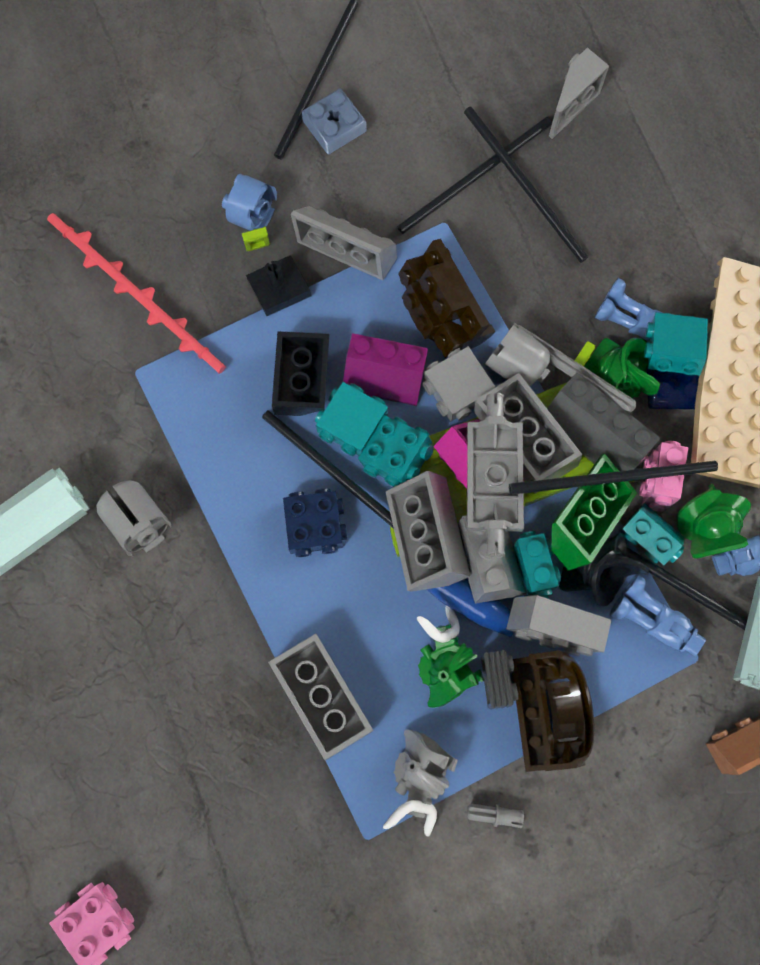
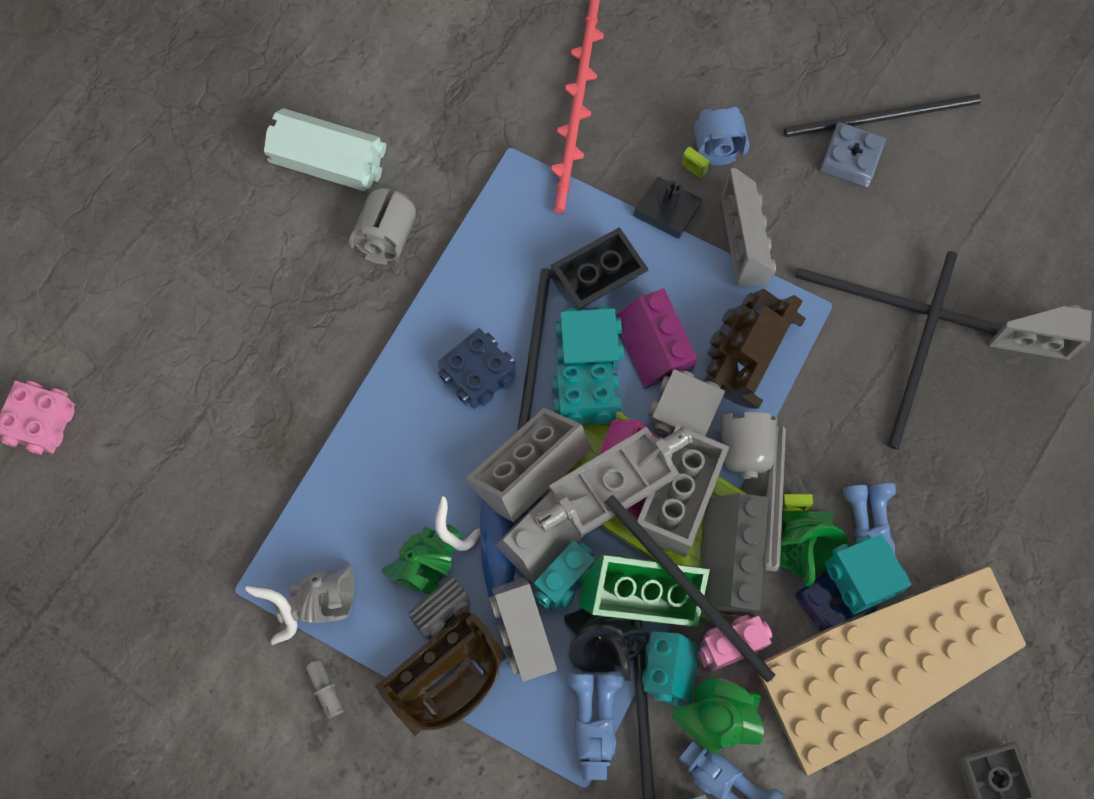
camera: 55 degrees right, 5 degrees down
light grey brick [268,634,373,760] -> none

